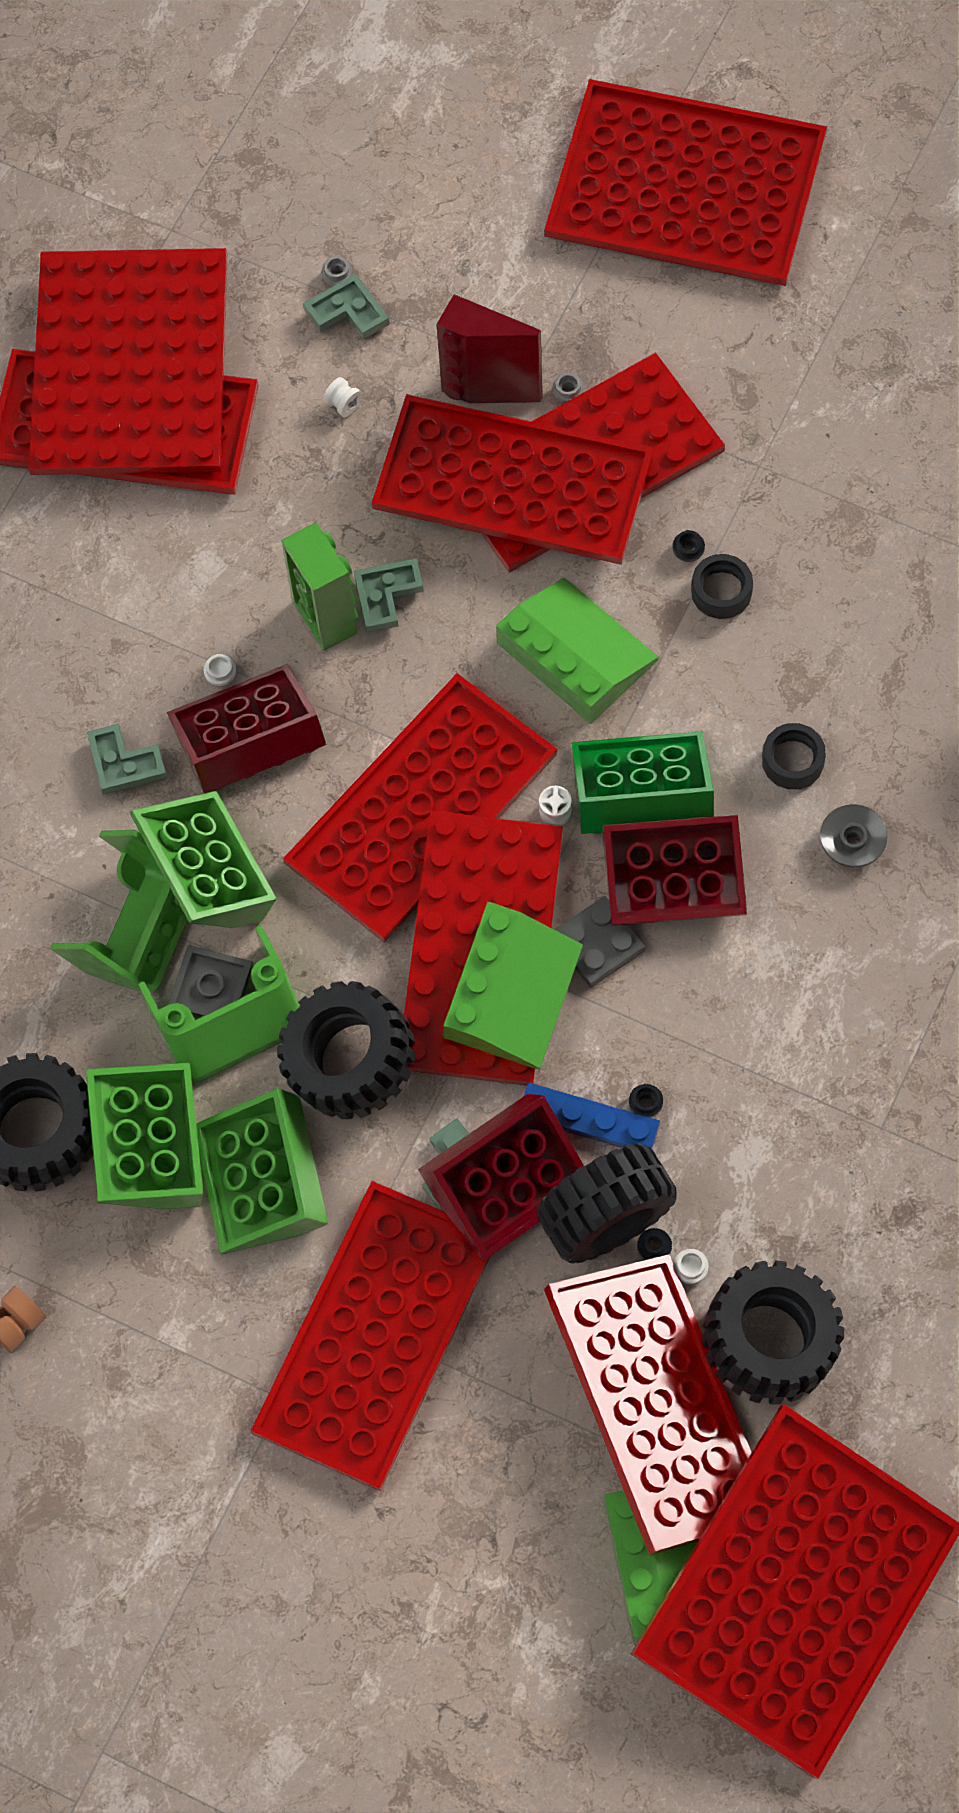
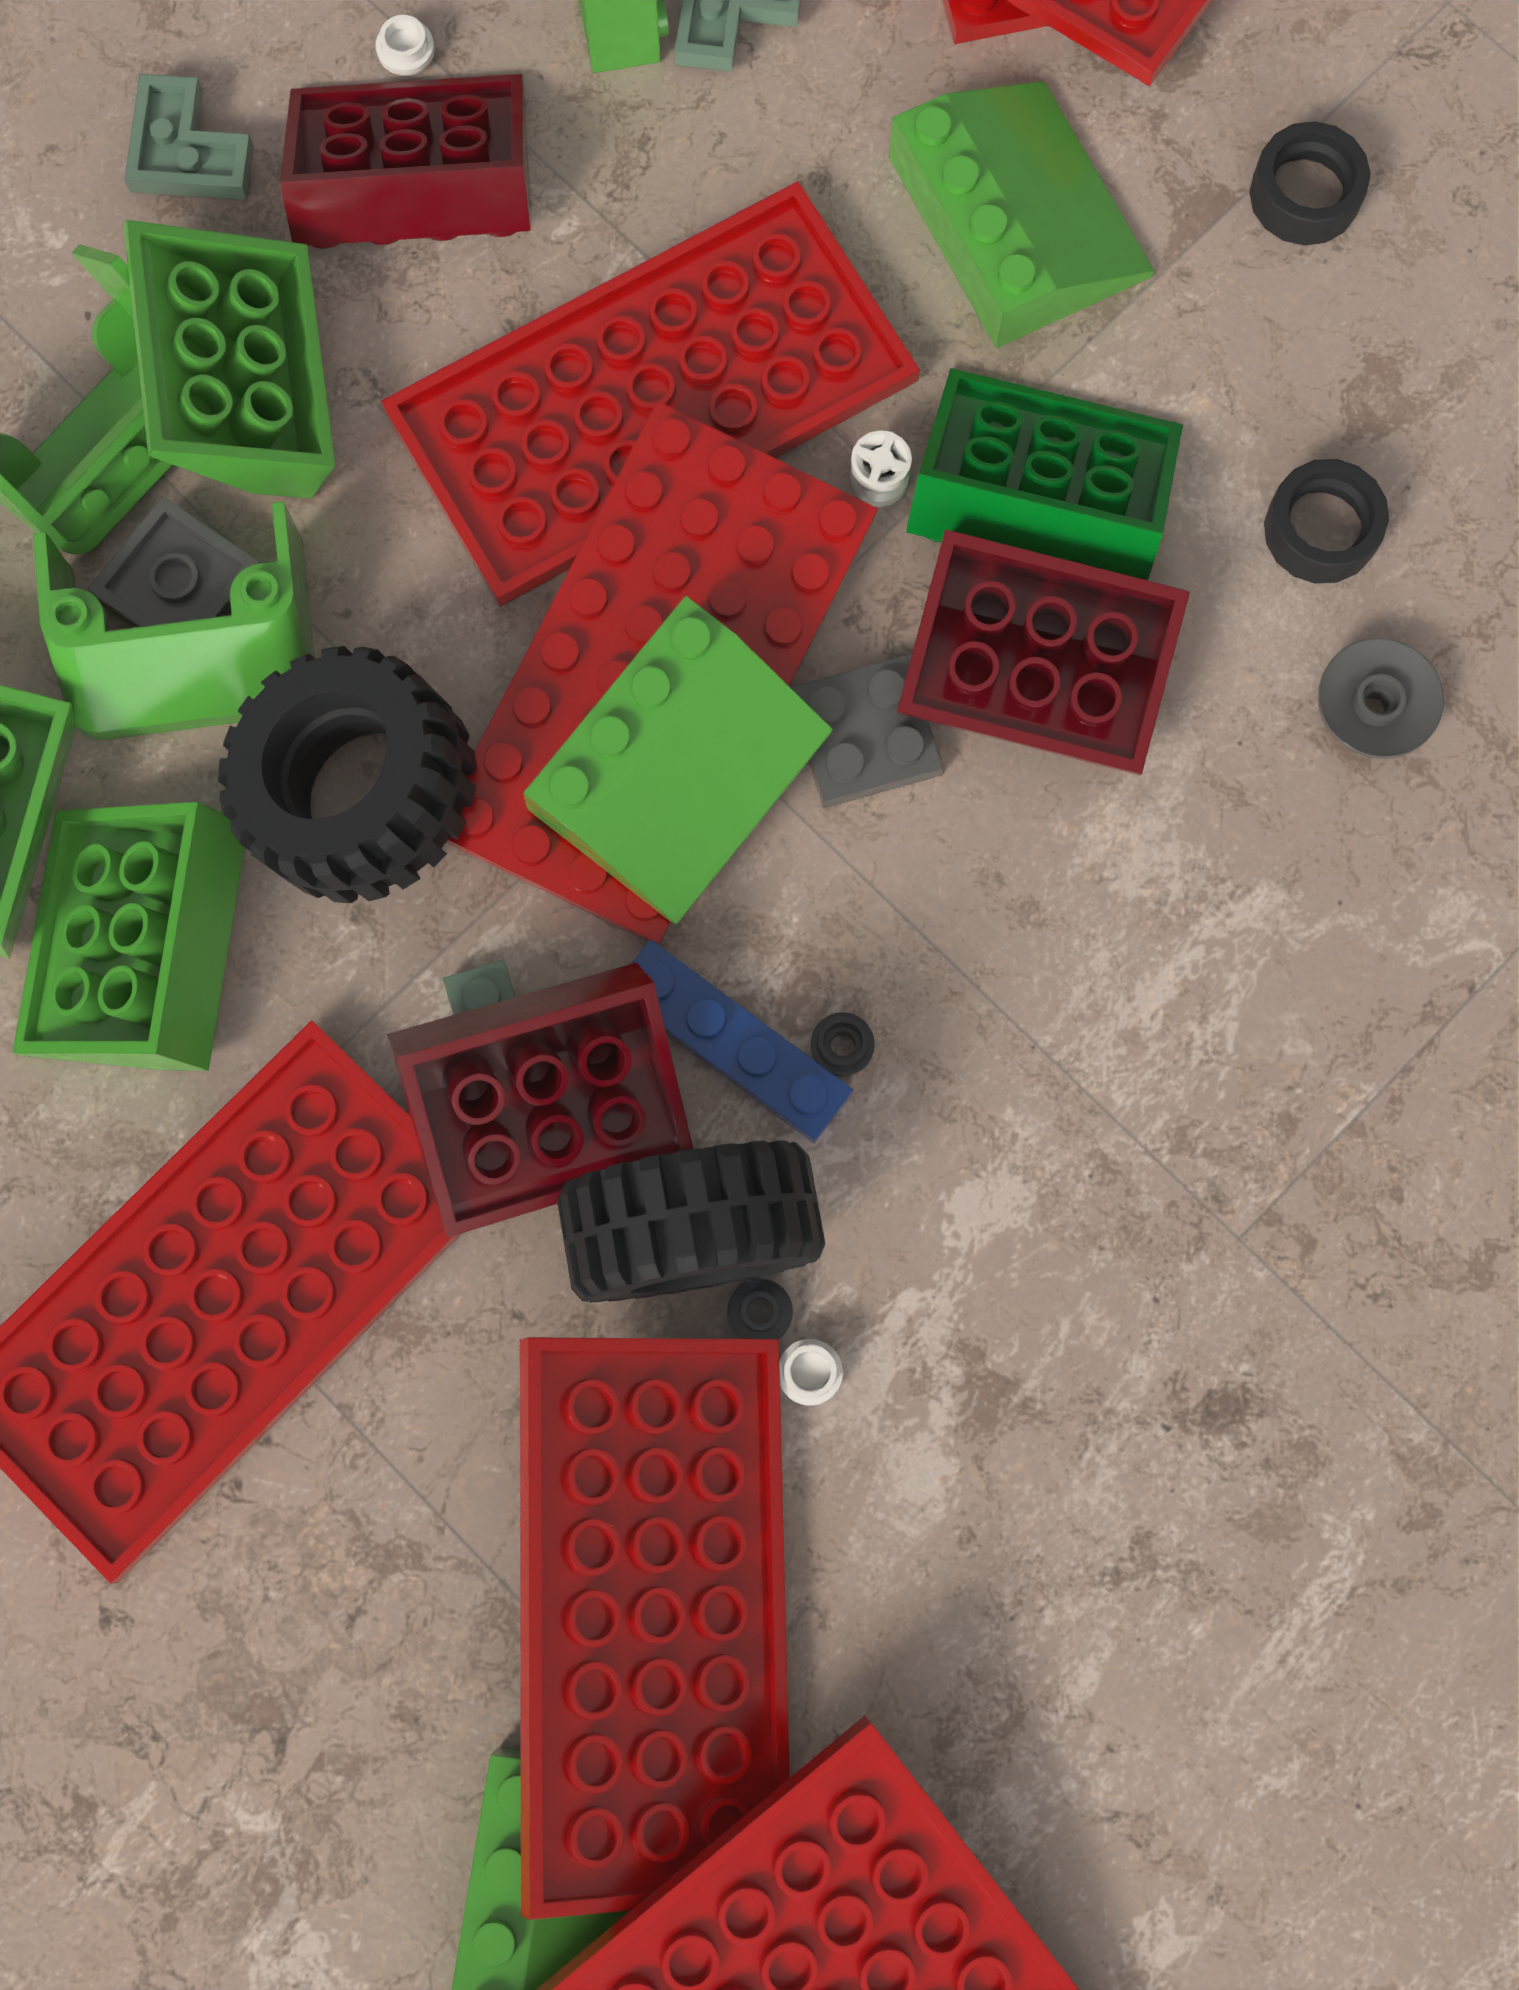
camera: 15 degrees right, 10 degrees up
black plate [673,530,705,562] -> none
black tyre [702,1260,845,1405] -> none

